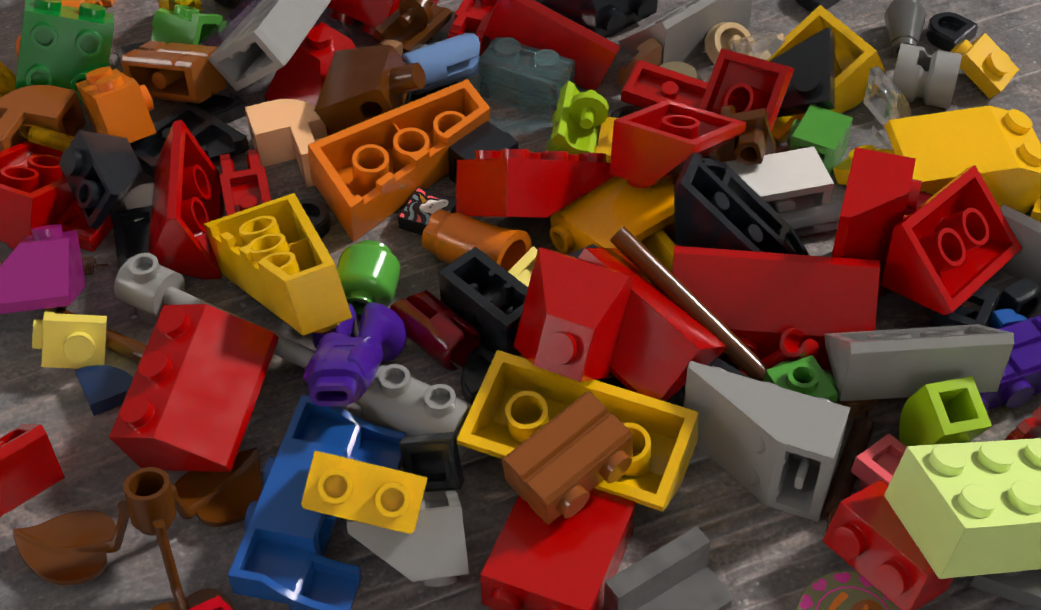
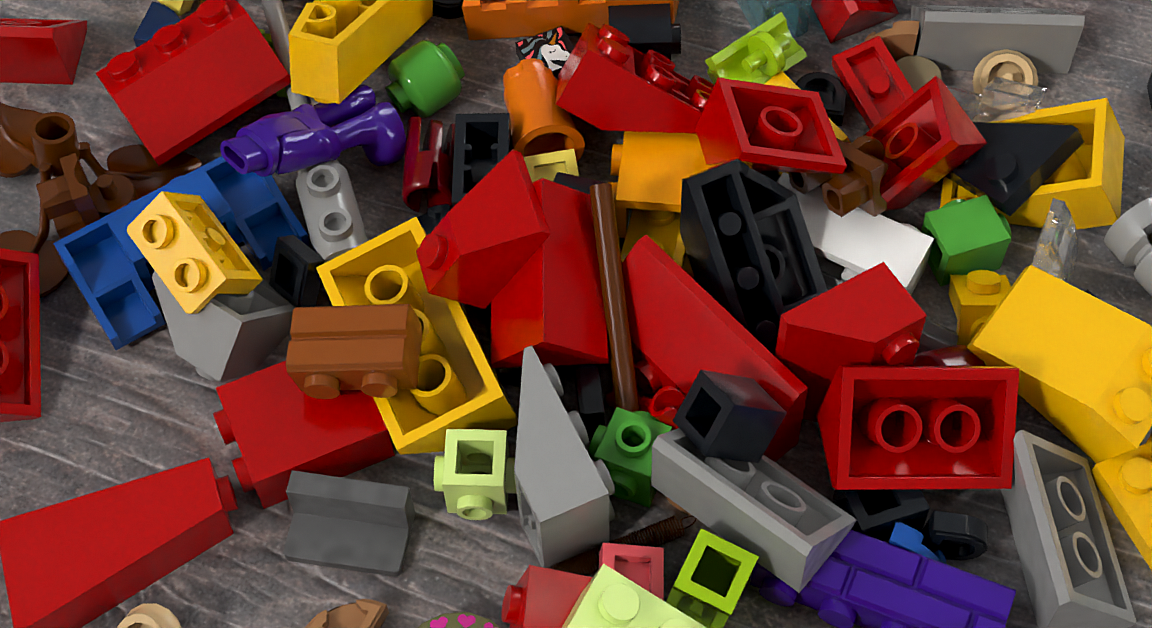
camera: 45 degrees right, 10 degrees up
none -> reddish brown hips [36,153,137,239]
none -> yellowish green brick [434,429,517,520]
none -> black brick [673,370,787,463]

